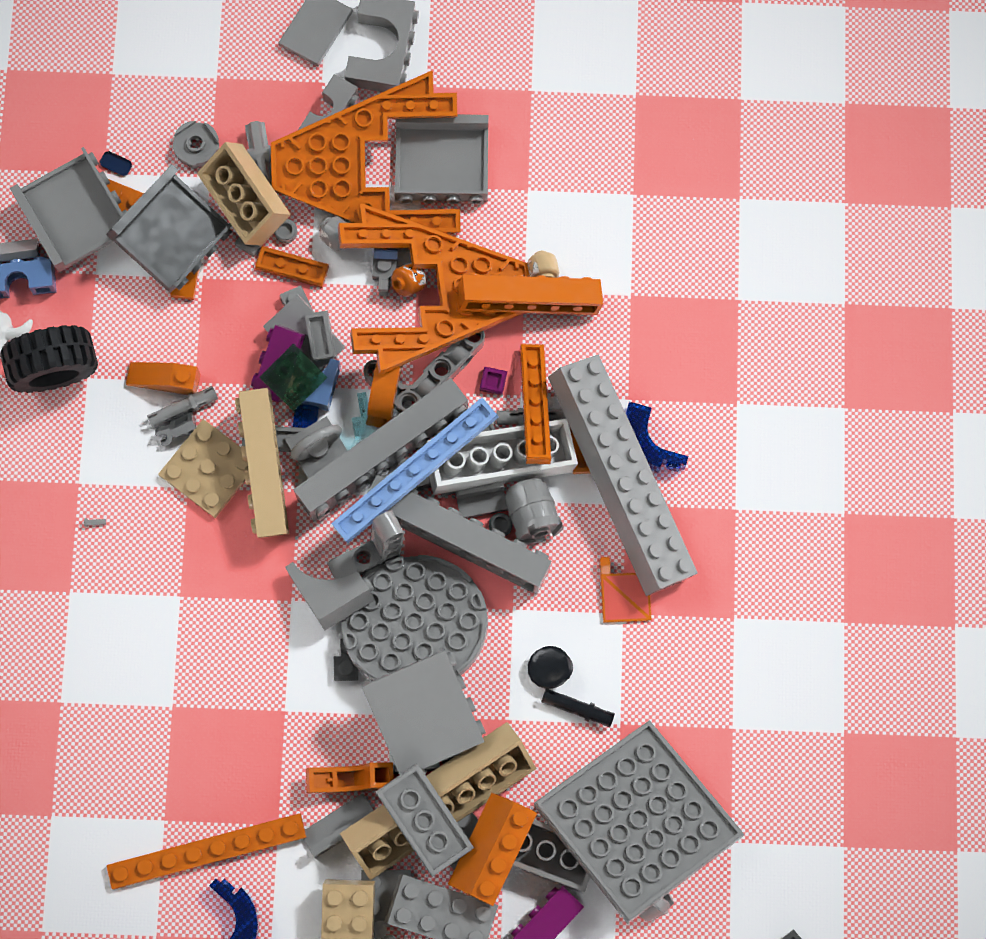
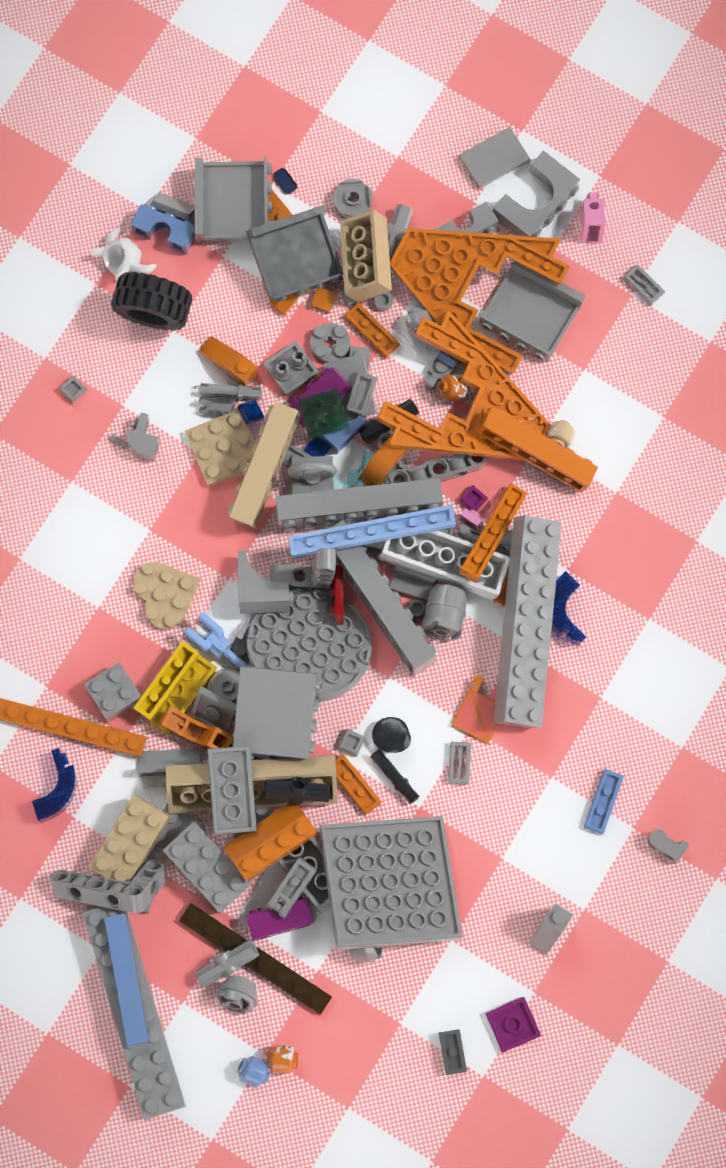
camera: 30 degrees right, 0 degrees up
none -> light grey tile [59,375,88,404]
none -> light grey brick [84,662,142,723]
none -> light grey brick [127,412,160,462]
none -> tan plate [134,562,201,630]
none -> yellow slope [134,641,217,736]
none -> light blue plant [184,612,247,669]
none -> light grey plate [189,686,237,733]
none -> light grey cone [207,669,240,705]
none -> clear blue tile [237,400,265,425]
none -> light grey plate [263,340,319,397]
none -> black piece [264,777,330,805]
none -> light grey plate [267,858,317,919]
none -> light grey plate [310,323,350,363]
none -> orange tile [311,288,337,313]
none -> red hinge [331,565,344,625]
none -> orange tile [335,754,382,816]
none -> light grey tile [338,729,366,756]
none -> black piece [358,399,419,445]
none -> light grey tile [448,741,472,785]
none -> bright pink plate [460,508,482,530]
none -> magenta tile [485,996,542,1053]
none -> light grey slope [529,903,573,955]
none -> bright pink torso [581,192,605,244]
none -> medium blue tile [583,768,624,835]
none -> light grey tile [623,264,666,307]
none -> light grey leg [648,829,690,864]

